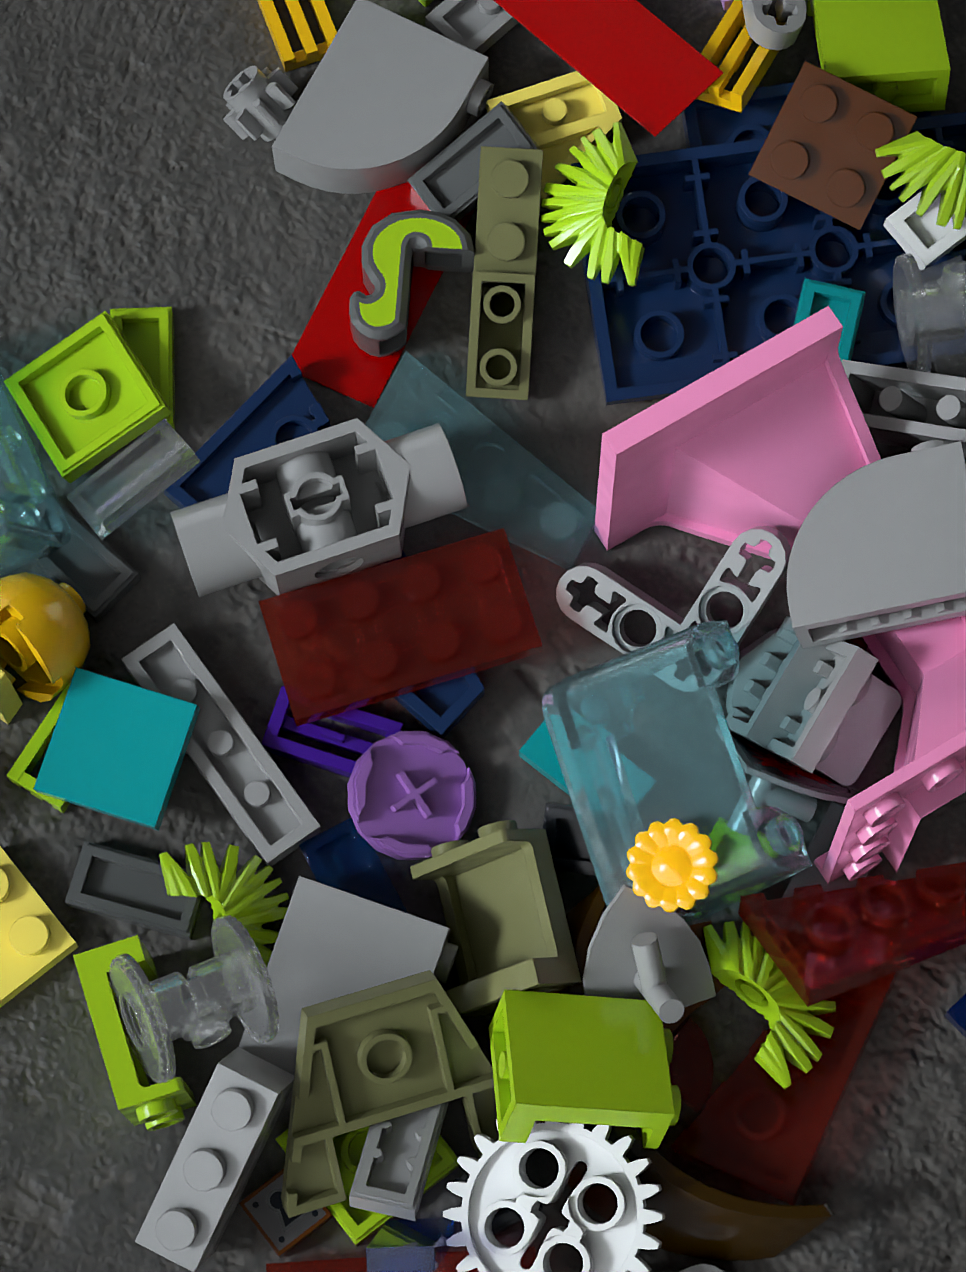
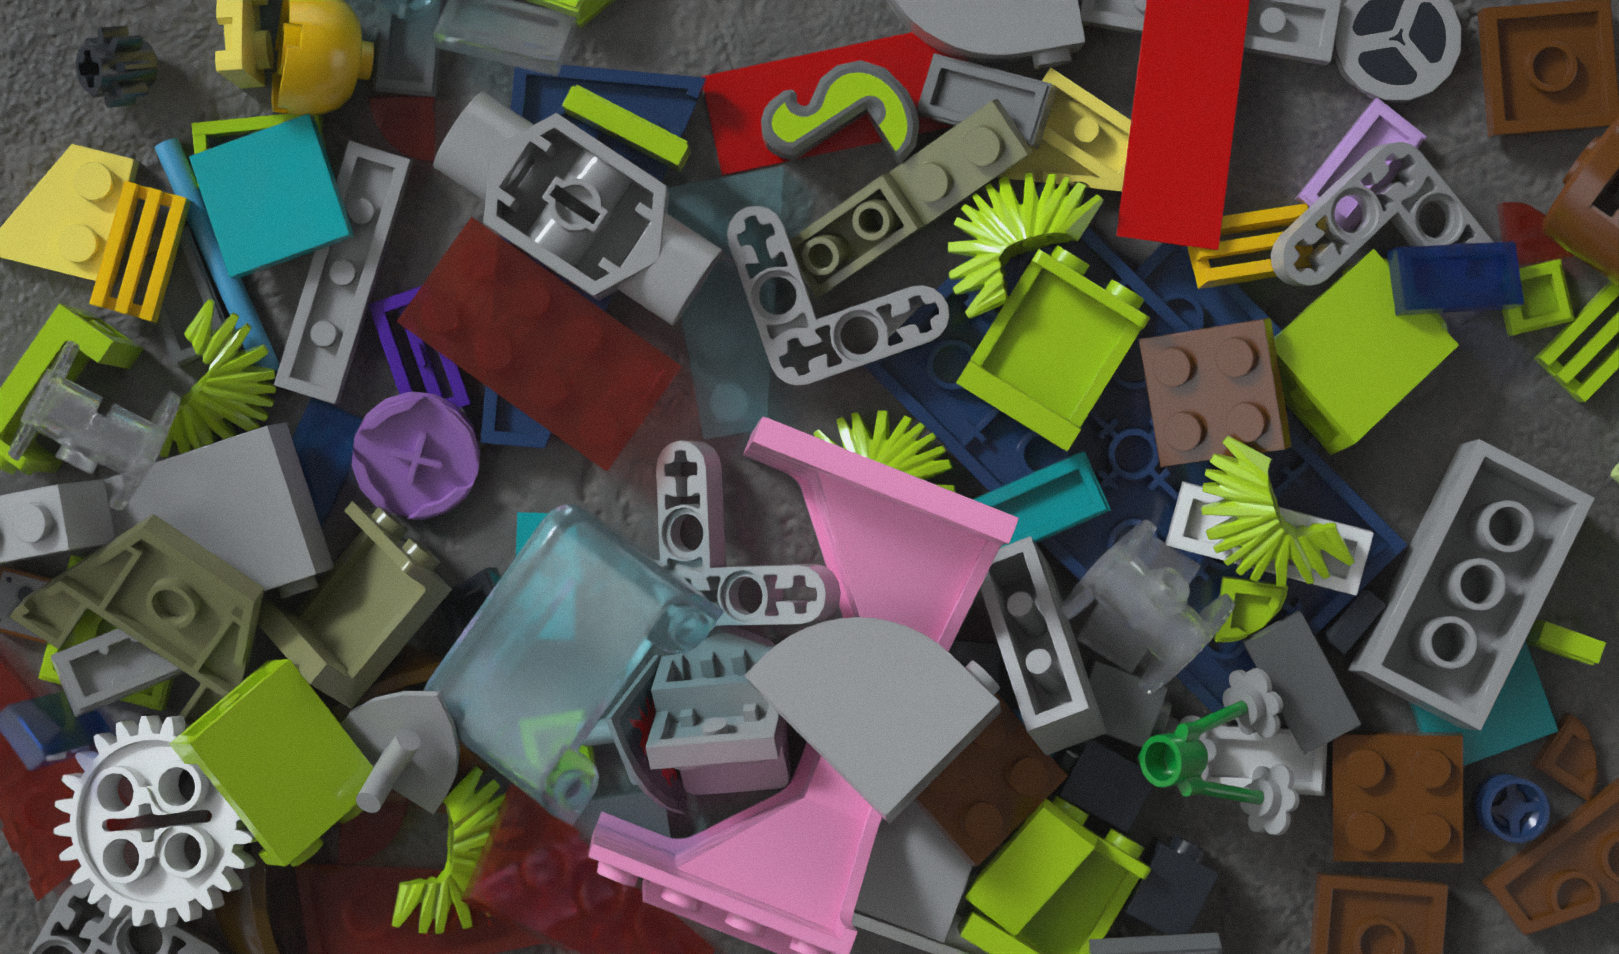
camera: 50 degrees right, 15 degrees up
yellow piece [626,818,719,913] -> none
none -> yellow tile [89,180,192,323]
none -> dark azure bar [154,138,280,374]
none -> clear red tile [370,97,436,163]
none -> lime tile [562,85,691,173]
none -> light grey beam [727,206,949,386]
none -> lime panel [956,245,1150,451]

